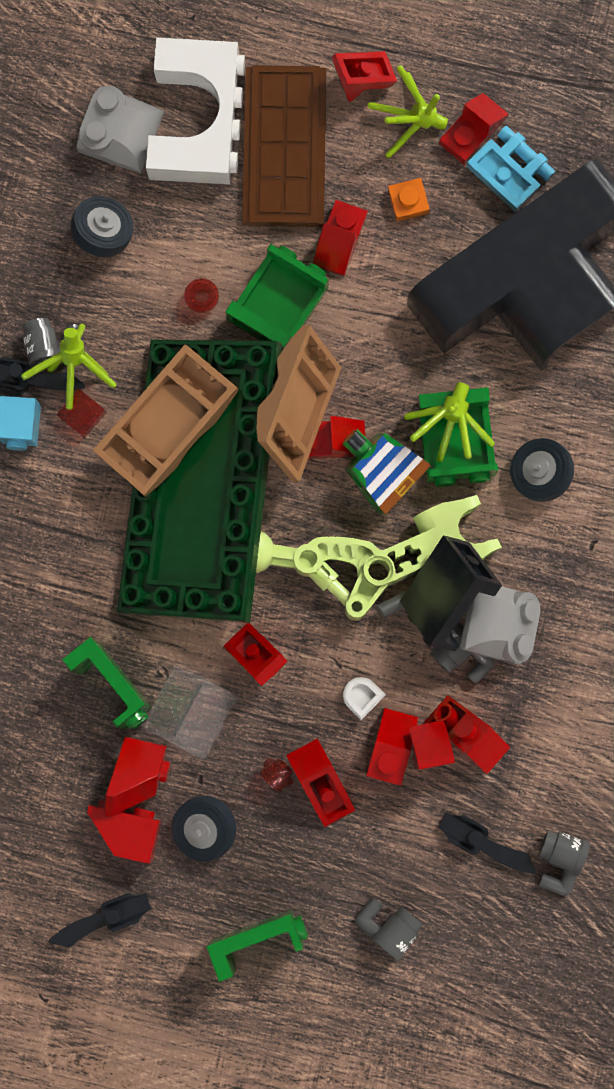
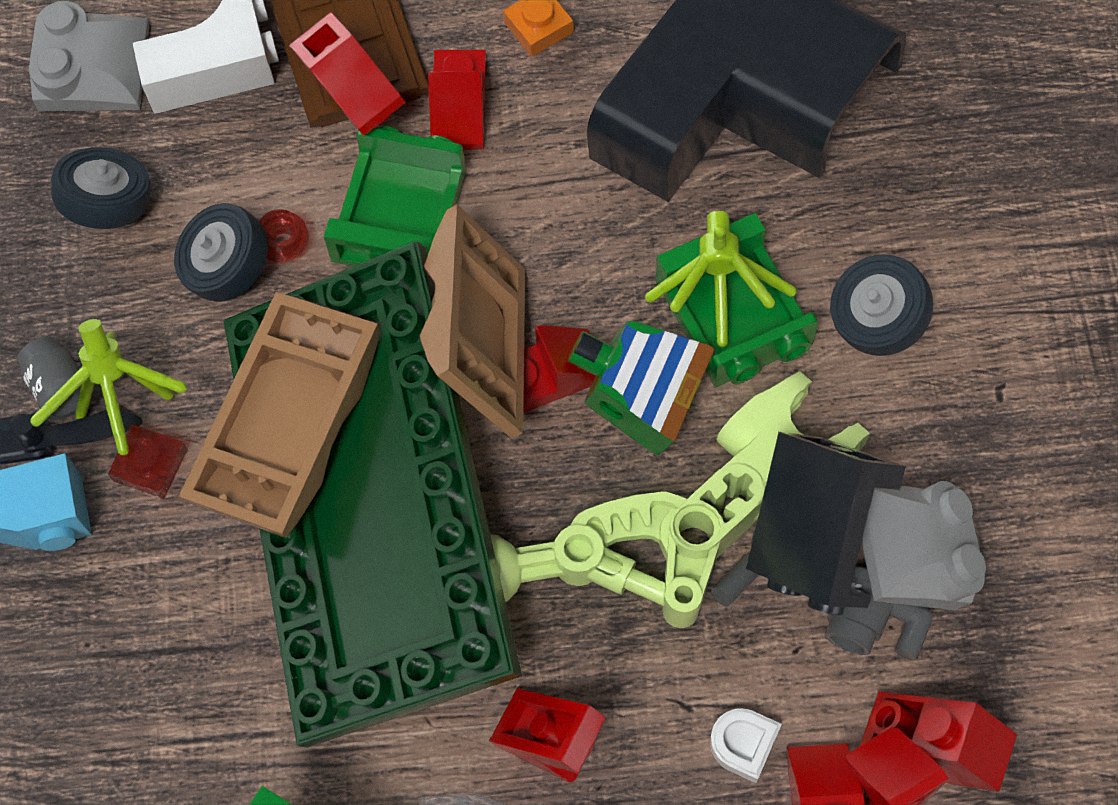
camera: 20 degrees left, 15 degrees down
none -> black wheel [174,203,268,302]
none -> red slope [290,12,406,136]

